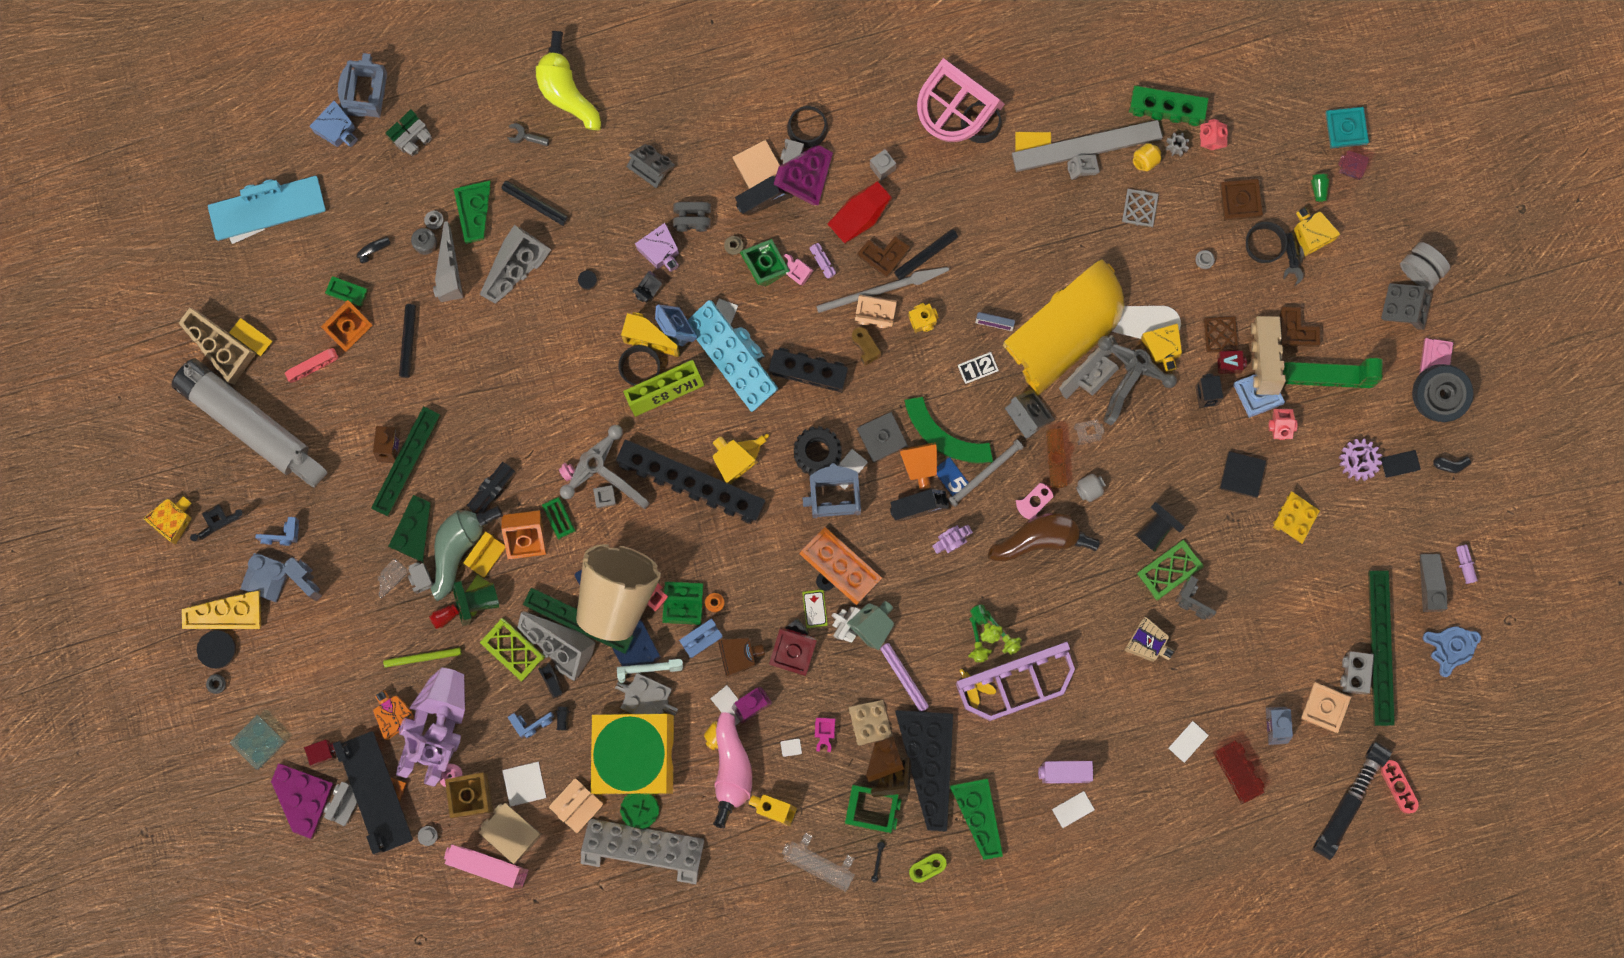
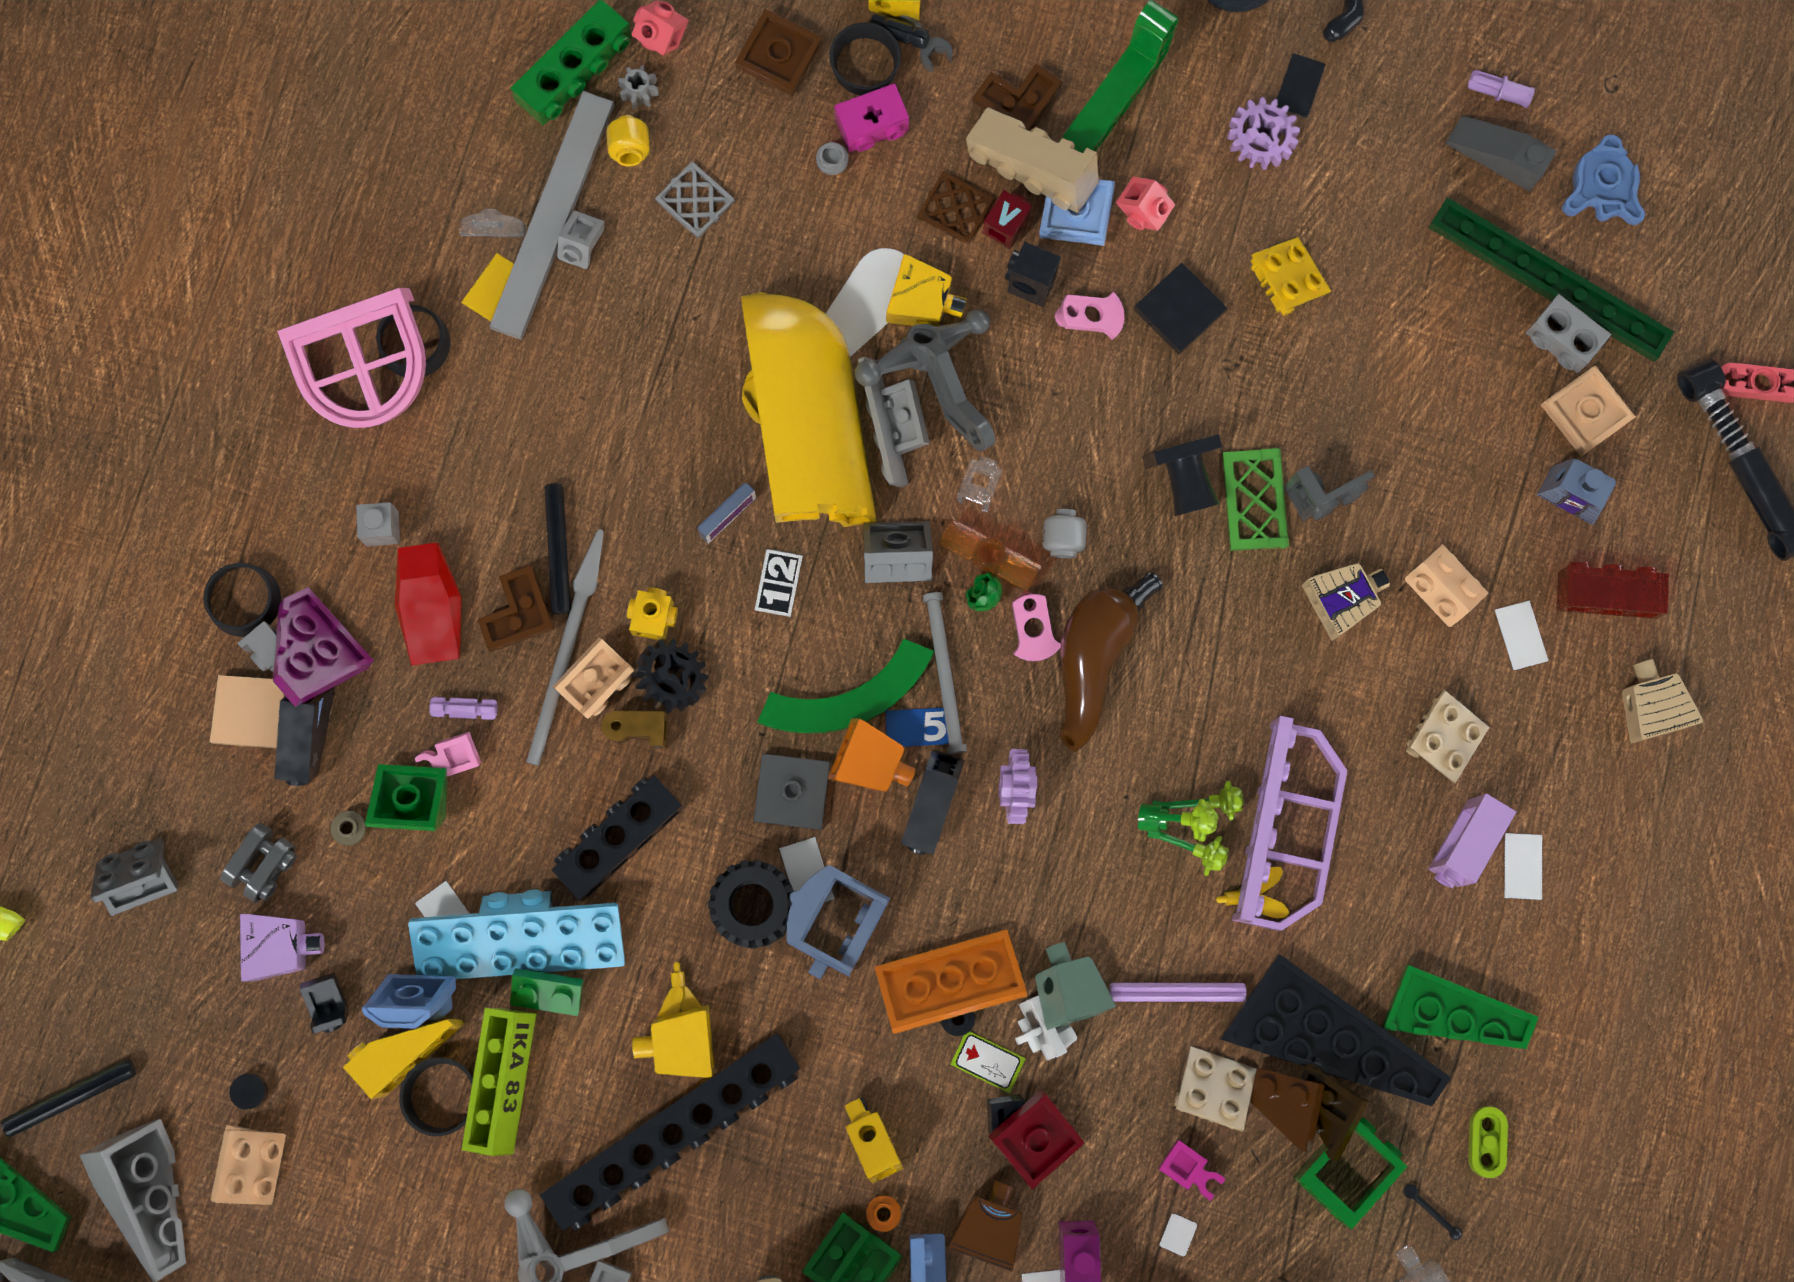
camera: 65 degrees left, 0 degrees up
none -> light nougat bracket [211,1125,286,1205]
none -> clear plate [460,209,526,237]
none -> green plate [510,968,584,1016]
none -> black gear [633,639,709,713]
none -> dark pink brick [834,83,909,153]
none -> yellow torso [844,1098,904,1184]
none -> green plate [966,572,1003,612]
none -> bright pink piece [1055,292,1124,341]
none -> light nougat bracket [1405,544,1489,627]
none -> tan hinge [1406,690,1489,783]
none -> tan torso [1622,659,1703,744]

